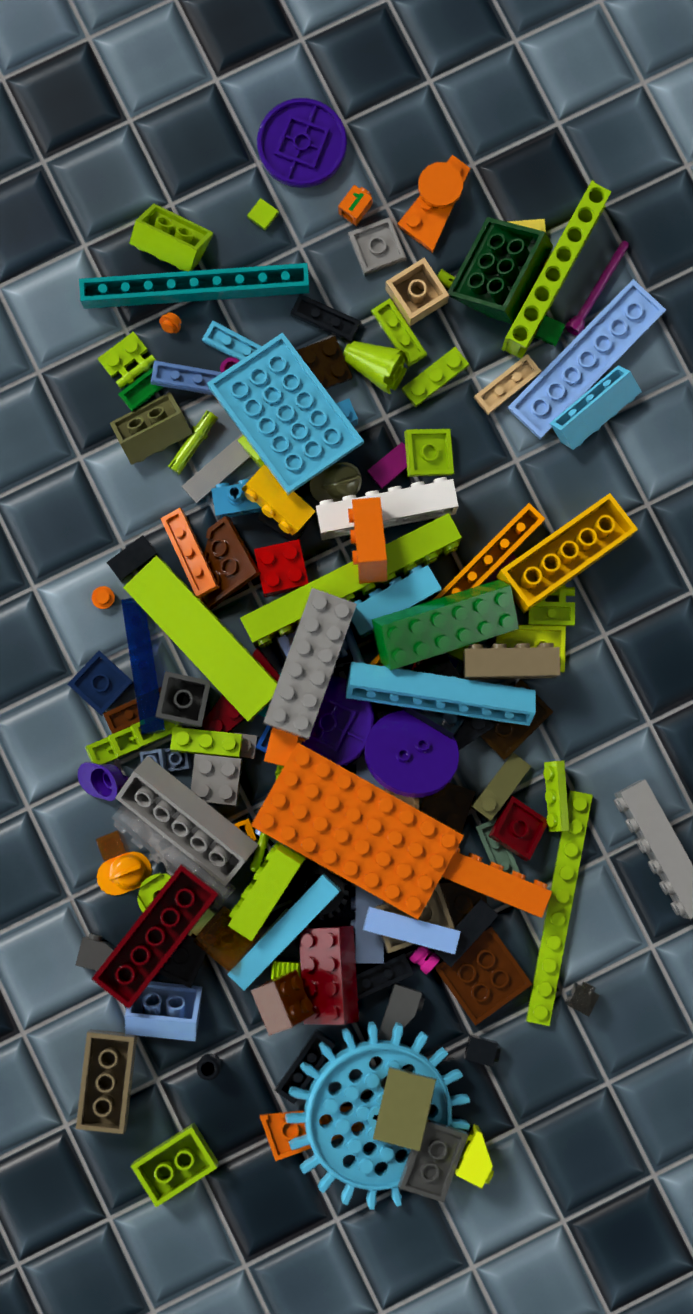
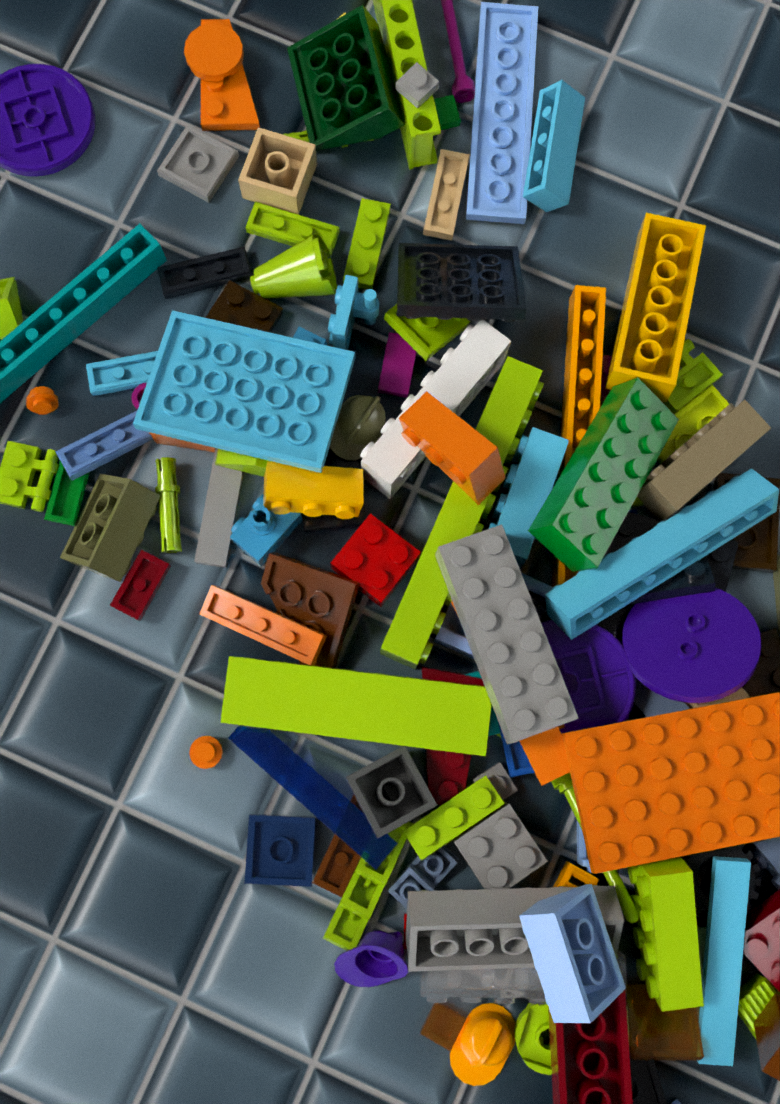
camera: 45 degrees left, 5 degrees down
black tile [106,535,157,581] -> none
lime tile [247,198,279,231] -> none
orange brick [338,185,373,226] -> none
none -> dark red plate [110,550,171,621]
none -> medium azure plate [328,275,379,350]
none -> light grey plate [396,62,439,108]
none -> black plate [397,243,526,322]
none -> light blue slope [519,884,626,1023]

